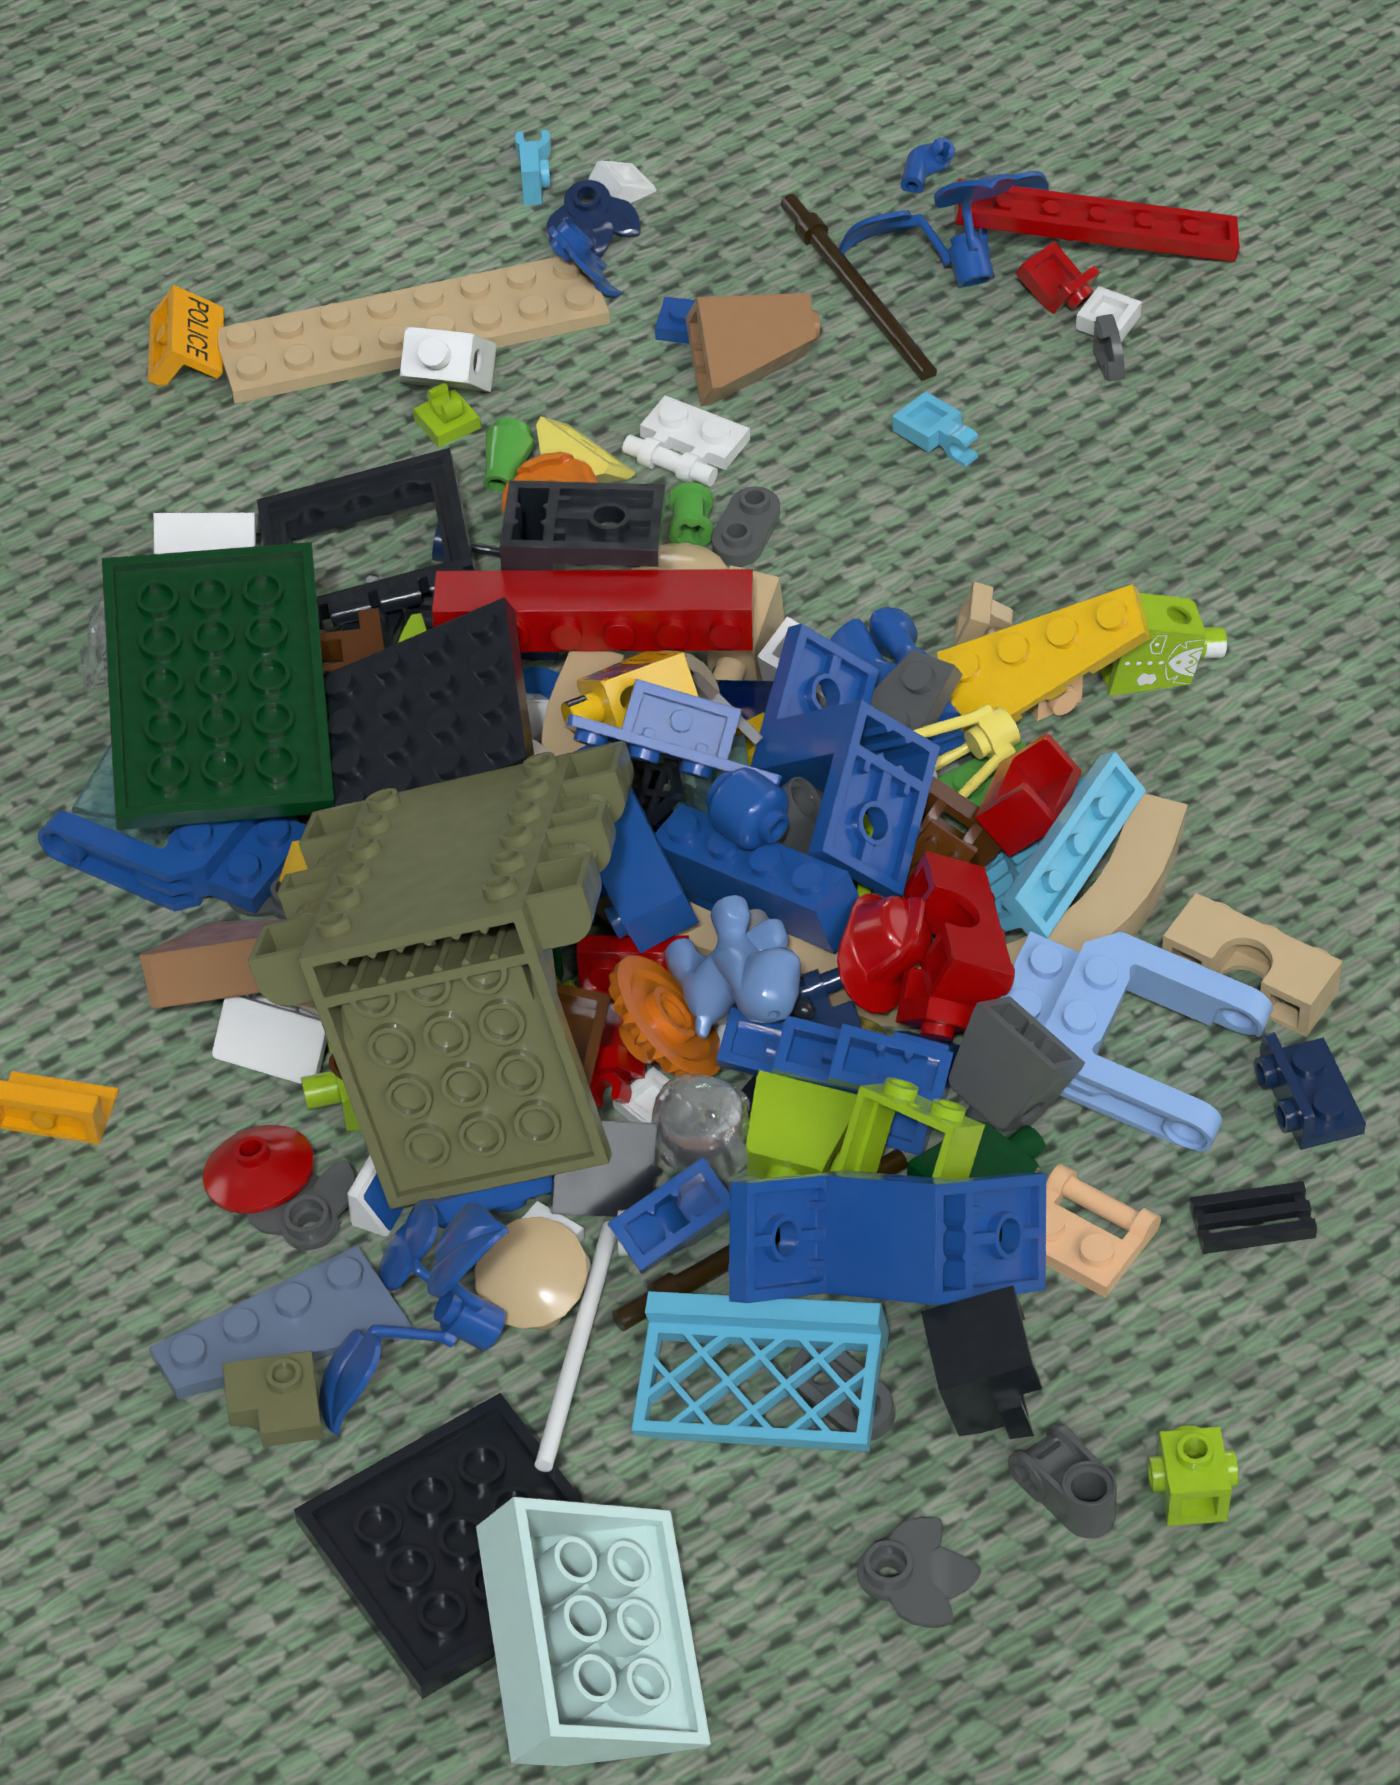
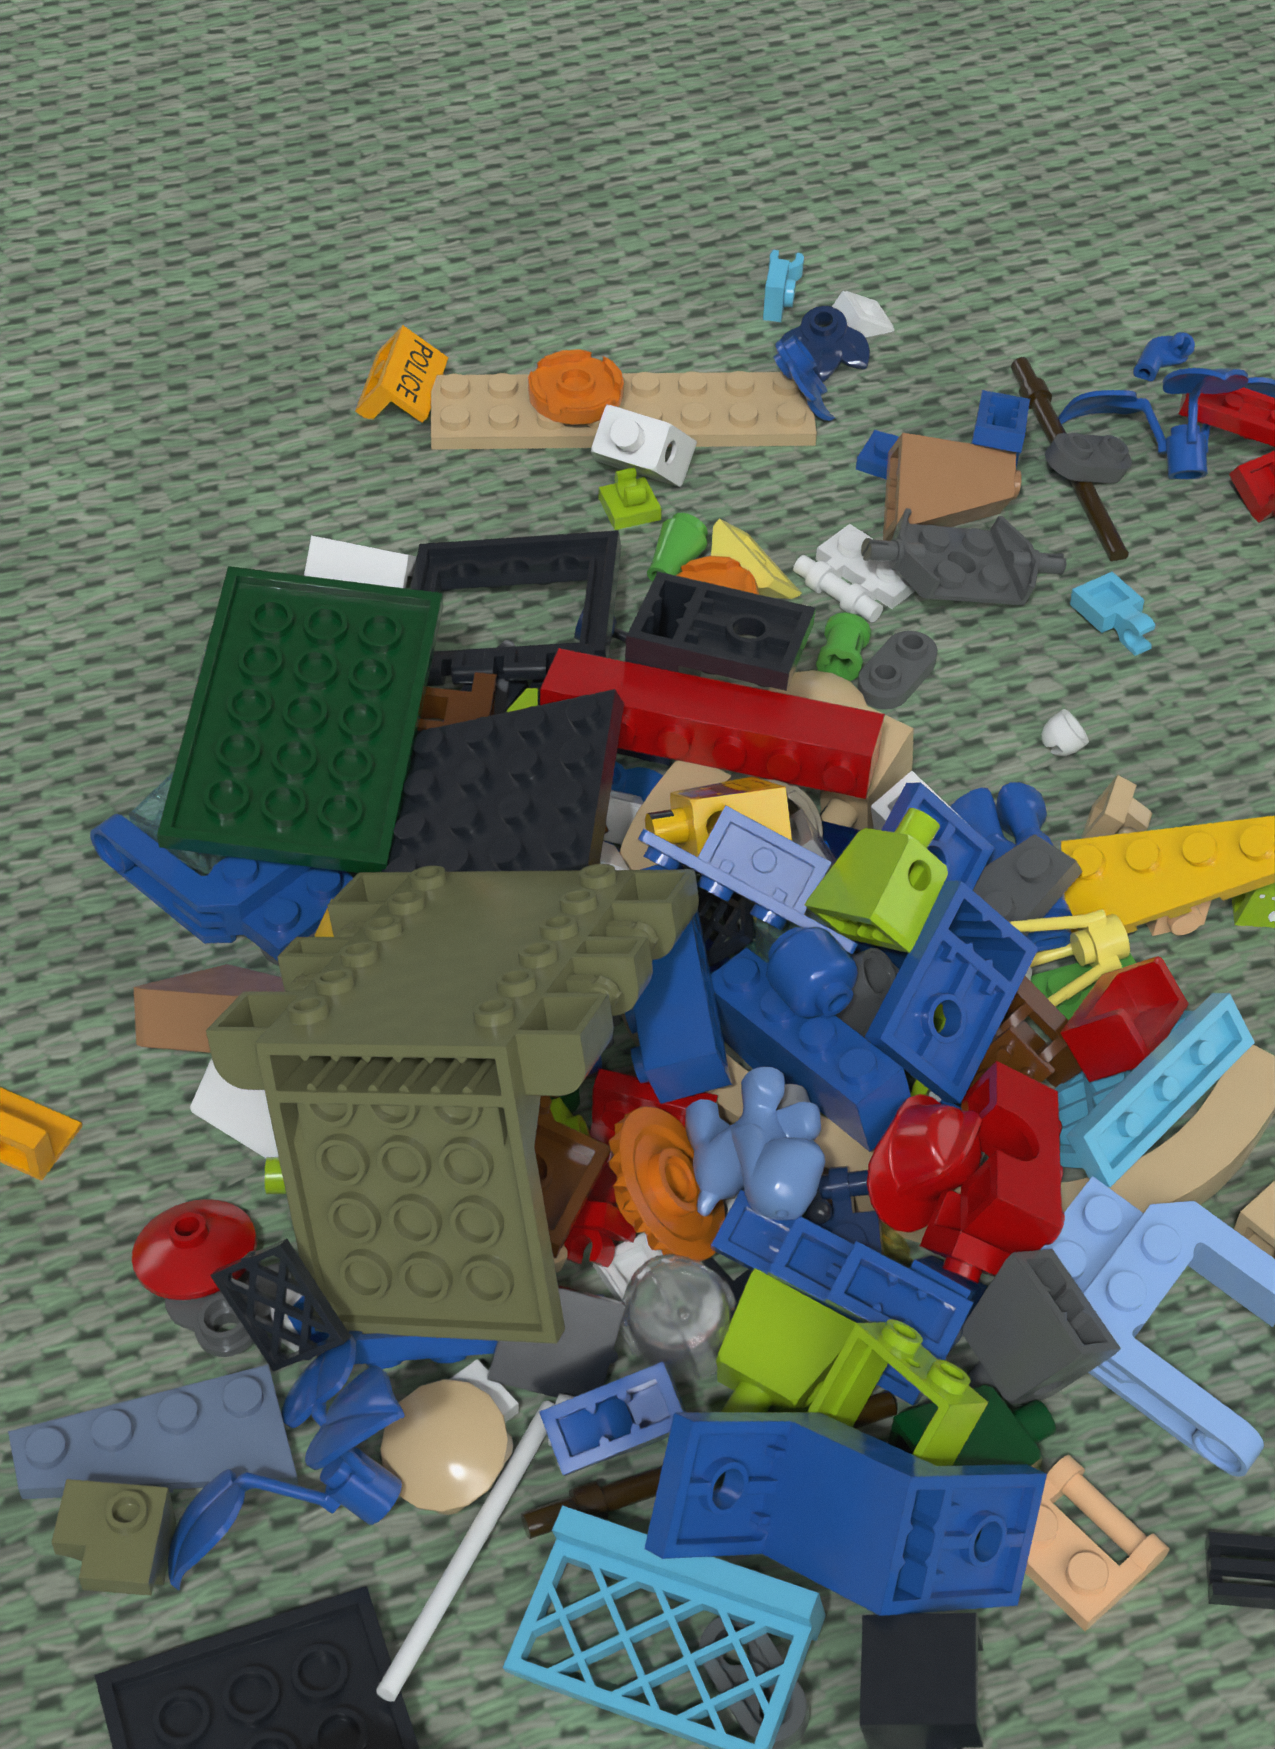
camera: 10 degrees right, 0 degrees up
none -> black window [210,1239,351,1372]
none -> orange tile [528,349,624,425]
none -> lime torso [804,808,948,953]
none -> dark grey plate [861,508,1067,605]
none -> blue arch [971,390,1030,467]
none -> white hinge [1041,709,1089,757]
none -> dark grey plate [1045,433,1132,483]

